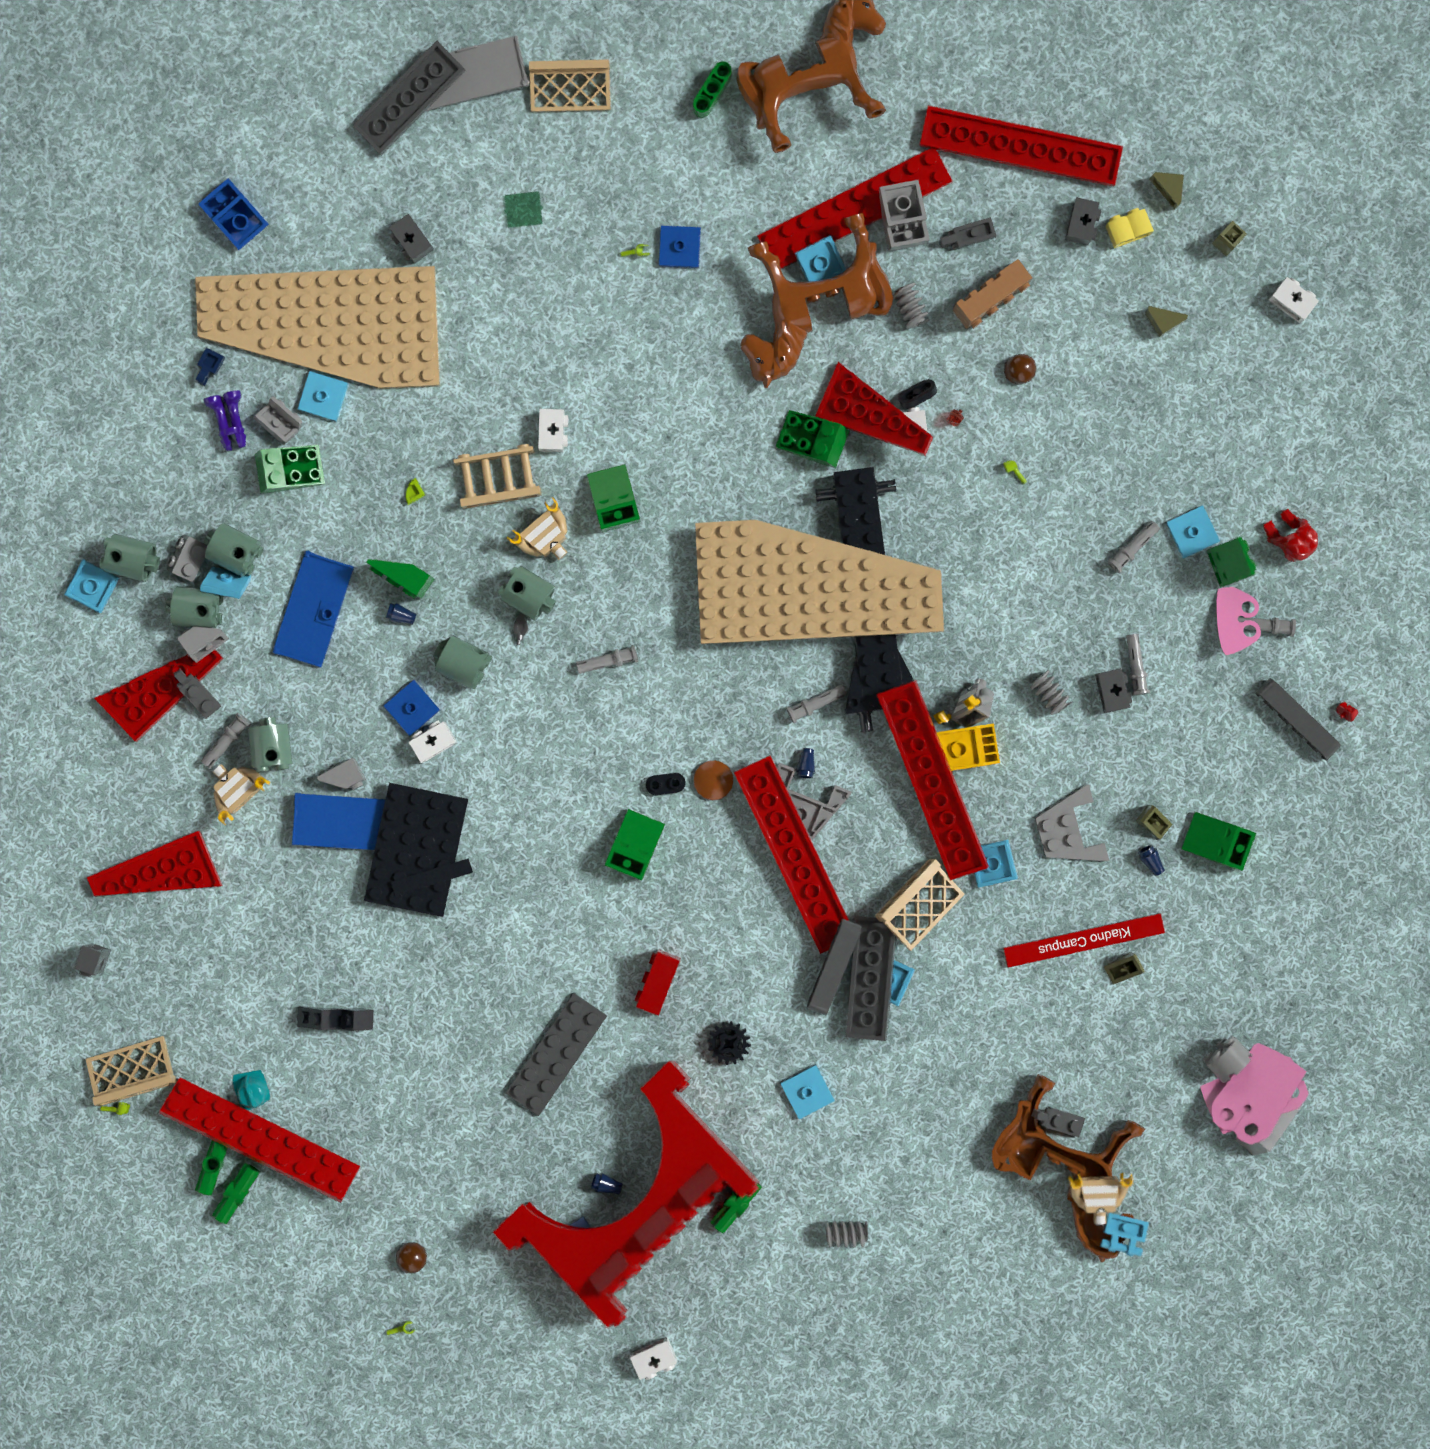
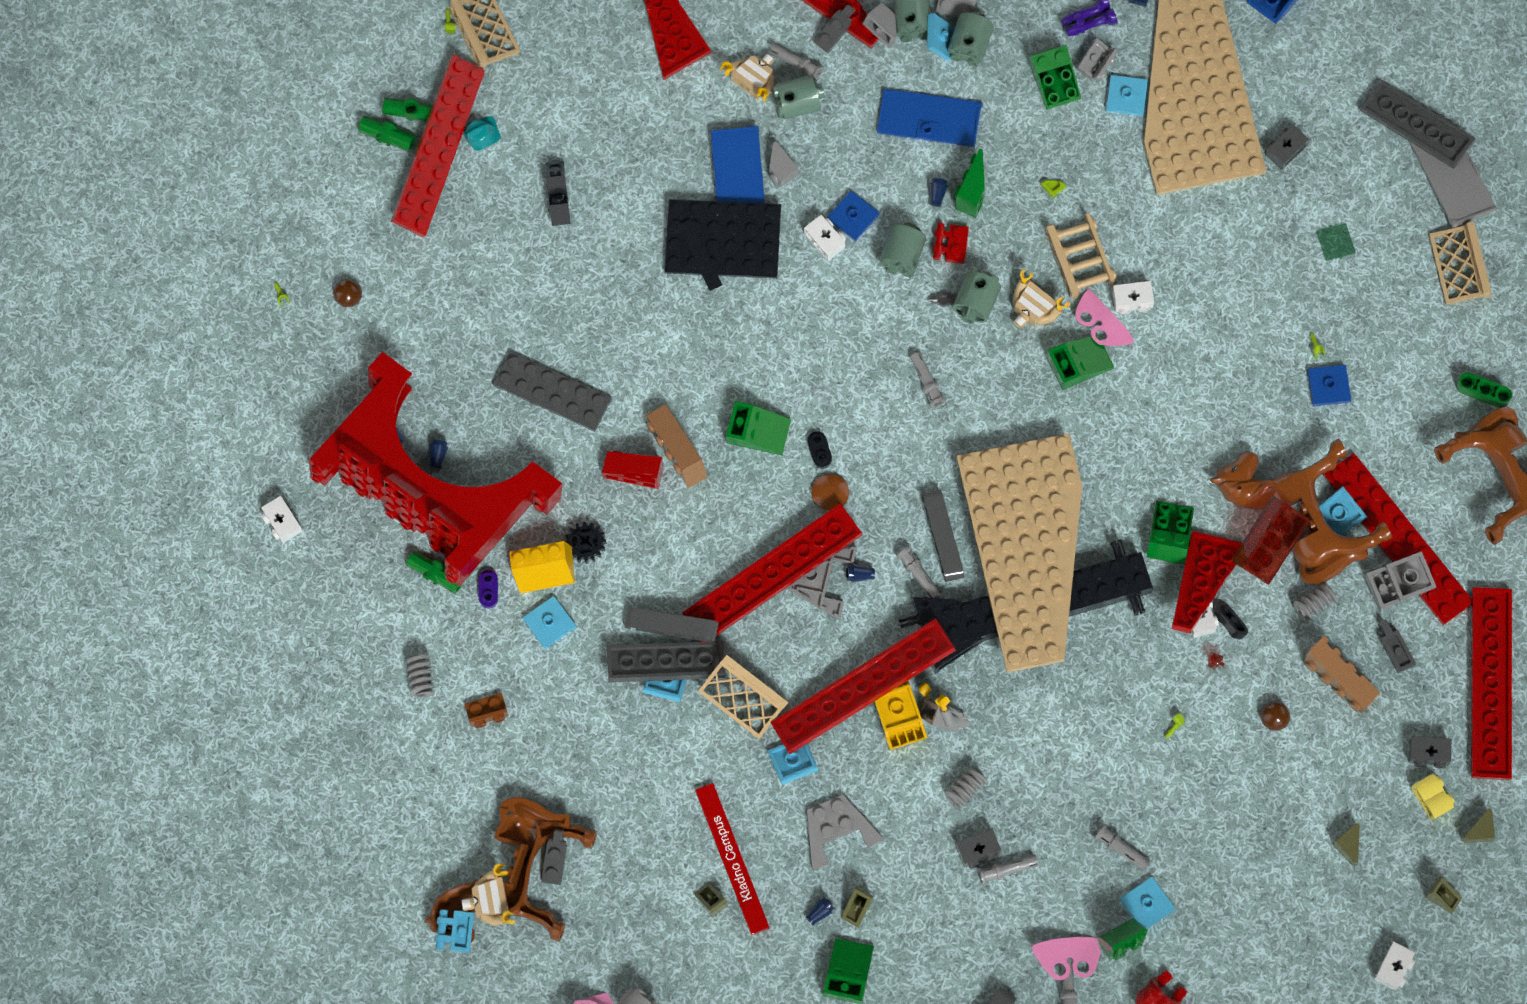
camera: 80 degrees right, 15 degrees down
none -> dark orange bracket [465,693,509,728]
none -> dark purple plate [479,570,498,609]
none -> yellow slope [510,541,575,593]
none -> medium nougat wedge [646,404,707,488]
none -> dark grey beam [922,489,965,582]
none -> red plate [932,223,969,264]
none -> bright pink piece [1075,289,1134,346]
none -> clear red brick [1231,495,1311,585]

